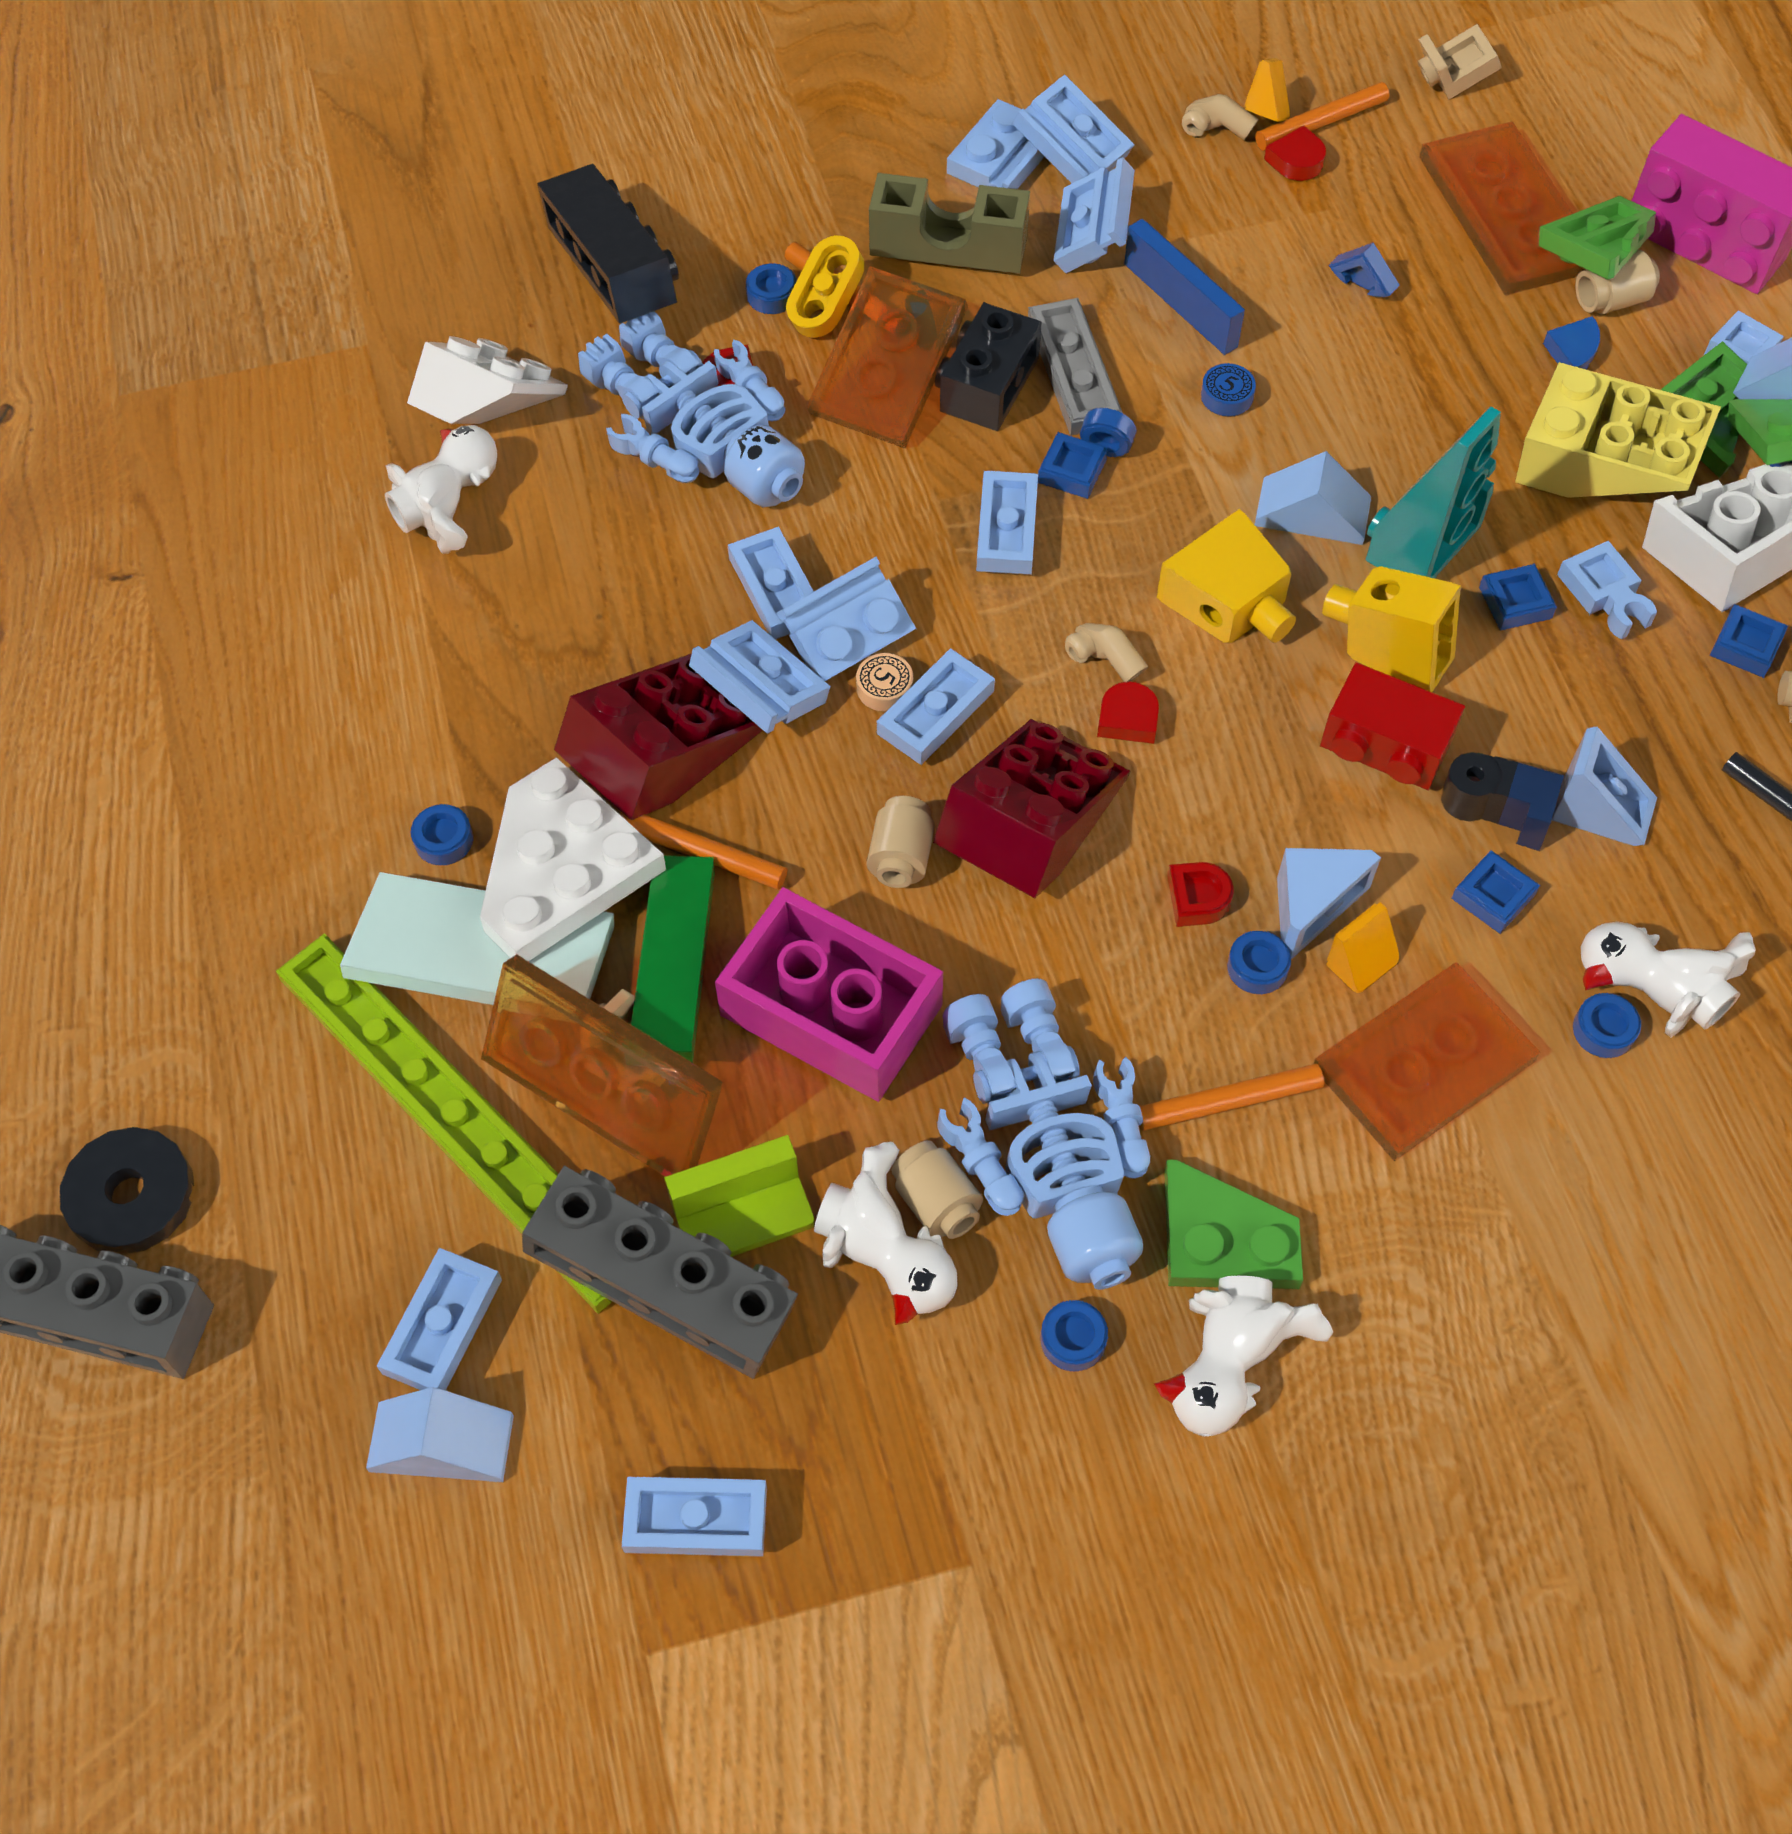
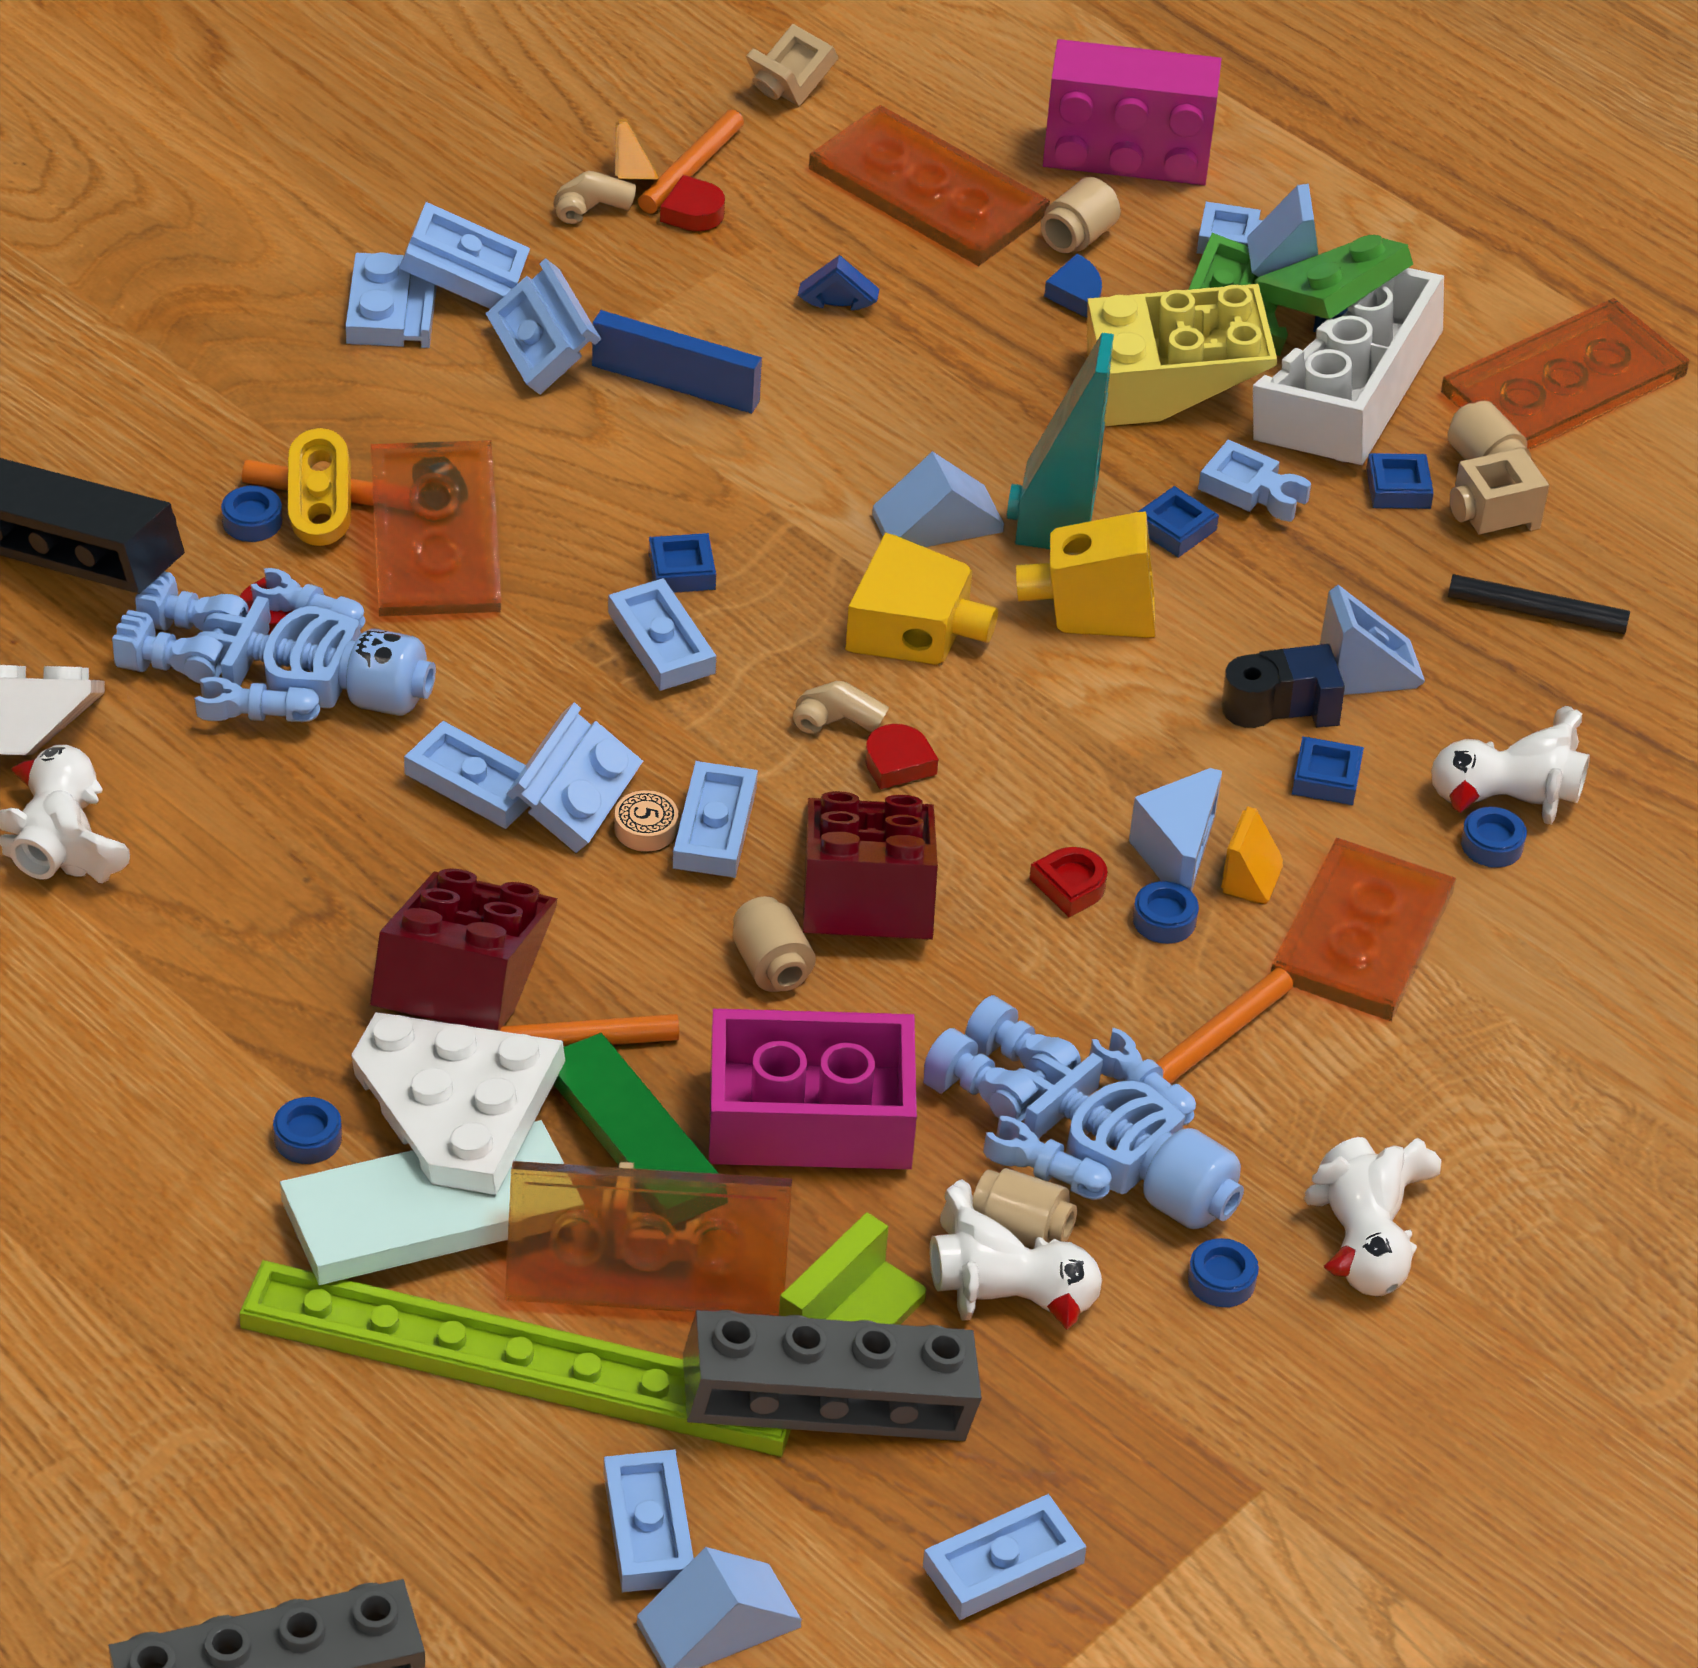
camera: 35 degrees left, 15 degrees down
black tile [60,1127,194,1253] -> none
light blue plate [689,620,831,734] -> none
olive arch [869,173,1030,274] -> none
black brick [935,302,1042,431] -> none
light grey tile [1028,298,1122,436] -> none
blue tile [1080,408,1137,457] -> none
bright green wing [1164,1160,1303,1289] -> none
blue tile [1201,363,1256,416] -> none
red brick [1320,662,1466,791] -> none
bright green wing [1539,196,1656,280] -> none

